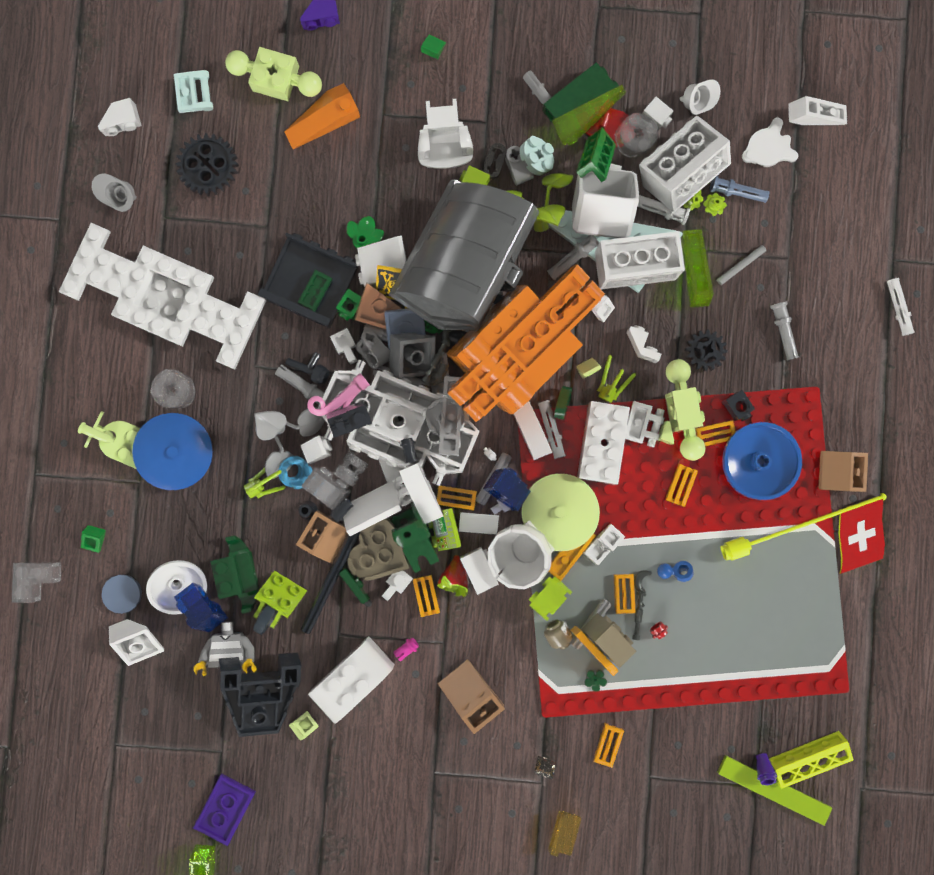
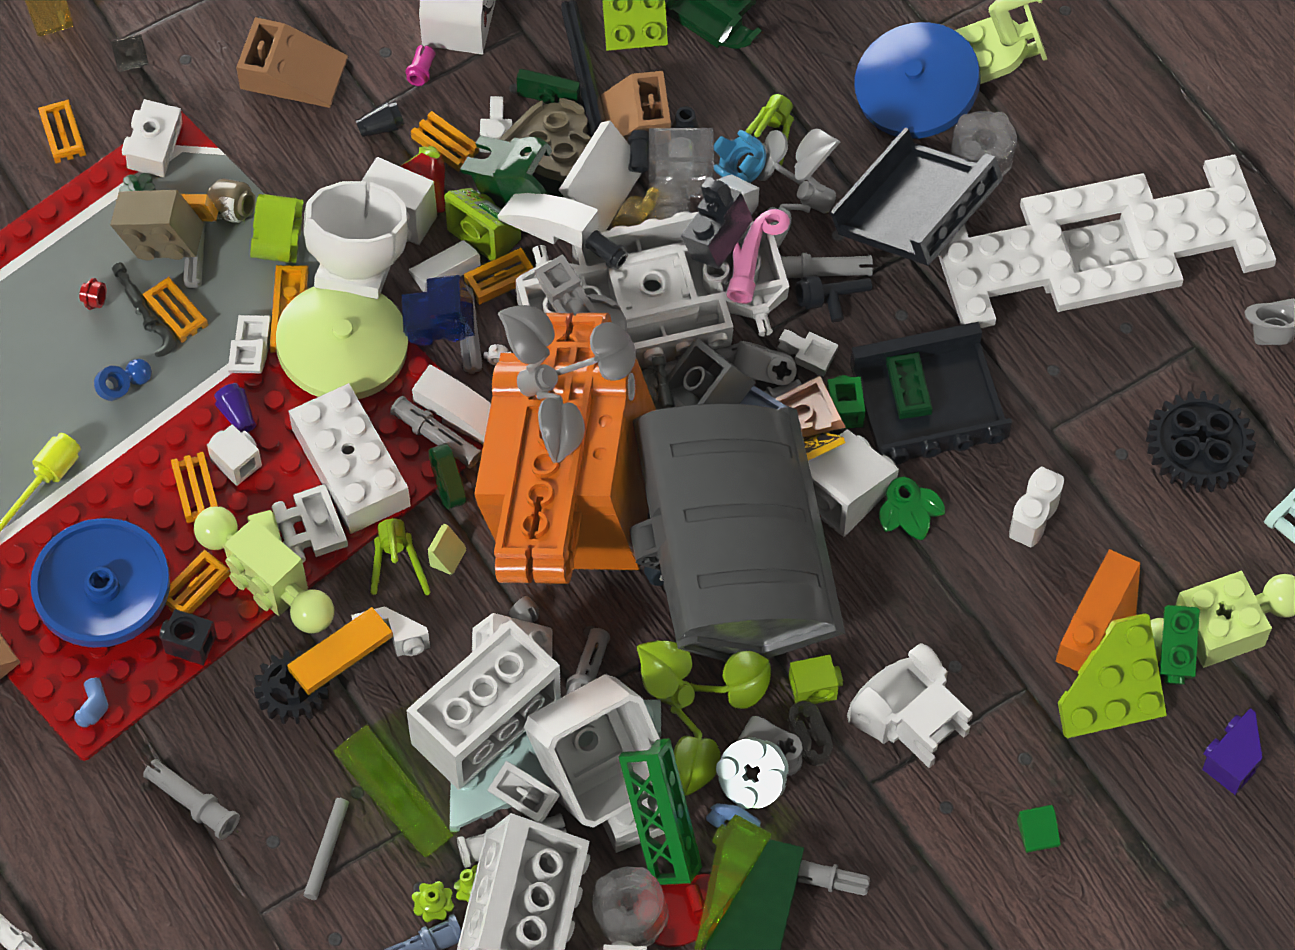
camera: 145 degrees right, 25 degrees down
none -> medium blue arm [74,677,108,727]
none -> white brick [122,99,182,177]
none -> white brick [207,424,262,486]
none -> dark purple cone [214,383,256,433]
none -> light orange tile [287,607,393,695]
none -> black cone [356,101,405,138]
none -> white slope [487,761,560,824]
none -> light grey plant [498,305,636,463]
none -> clear yellow piece [613,187,660,228]
none -> medium blue arm [706,803,761,835]
none -> black panel [830,128,1003,266]
none -> white brick [1009,467,1064,548]
none -> lime plate [1058,613,1167,738]
none -> green bracket [1158,605,1200,685]

